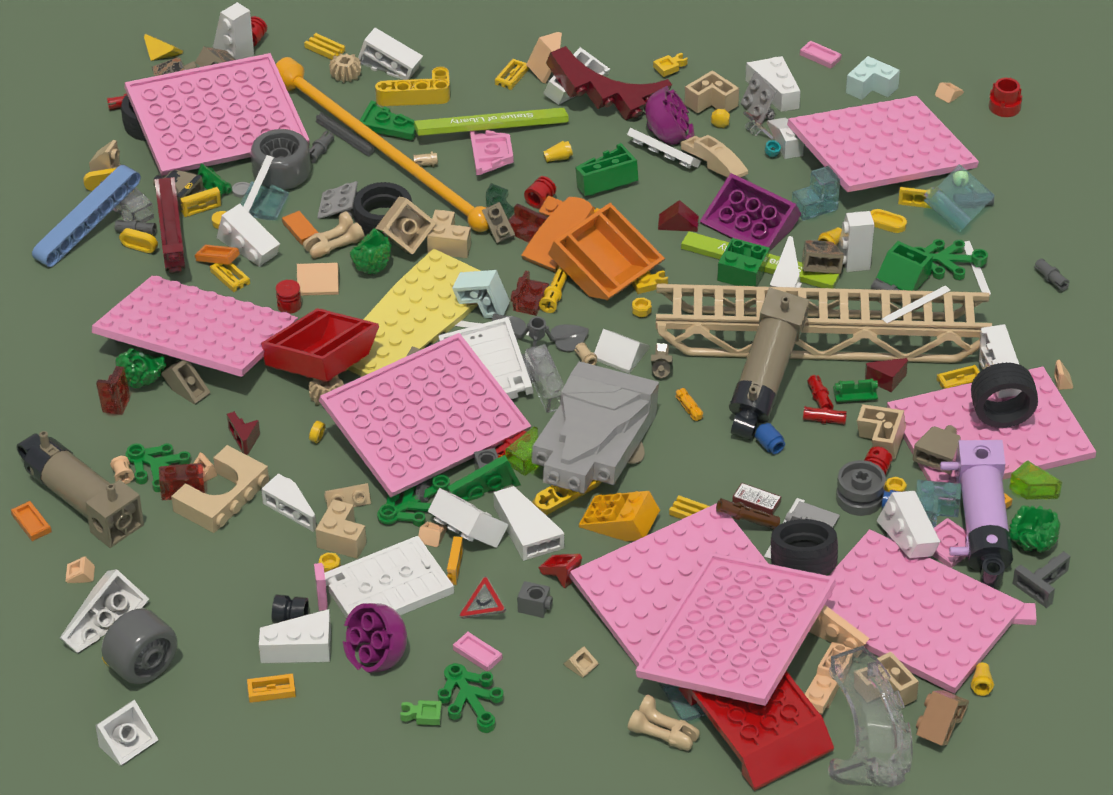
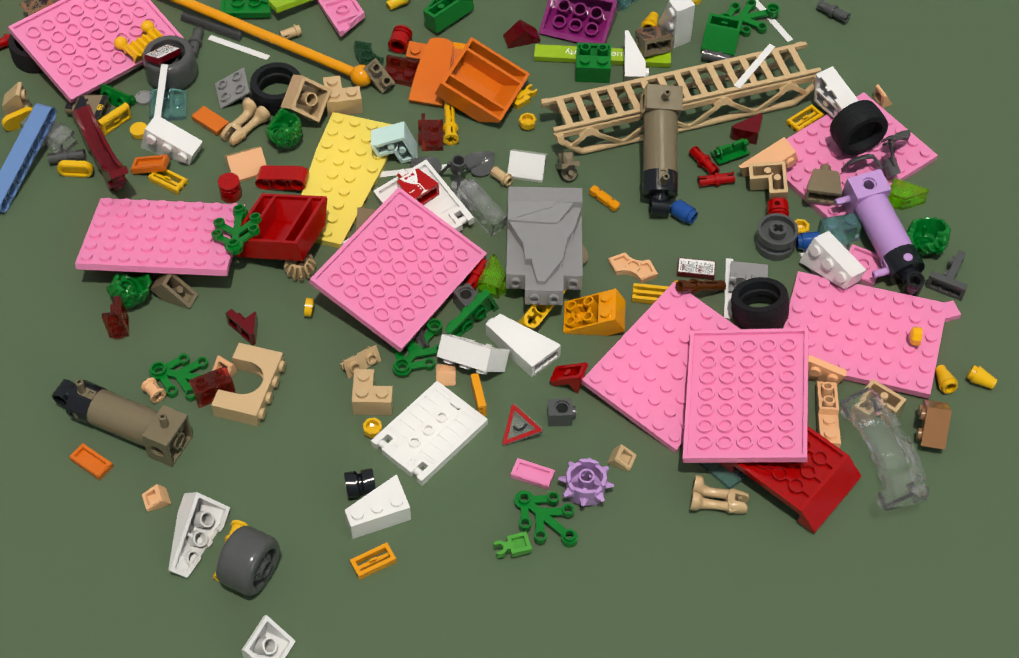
camera: 20 degrees left, 10 degrees up
white slope [262,474,316,532] -> none
bright pink tile [314,563,328,611] -> none
magenta cylinder [343,603,407,672] -> none
none -> yellow gear [114,20,163,64]
none -> tile [145,44,181,65]
none -> white sticker [208,35,270,60]
none -> green plant [211,204,262,255]
none -> red beam [255,165,309,190]
none -> red torso [397,169,440,205]
none -> lavender brick [558,458,614,506]
none -> light nougat tile [608,253,658,283]
none -> light nougat slope [739,137,798,177]
none -> dark grey plant [841,130,911,178]
none -> yellow tile [909,326,923,346]
none -> yellow cone [966,365,997,390]

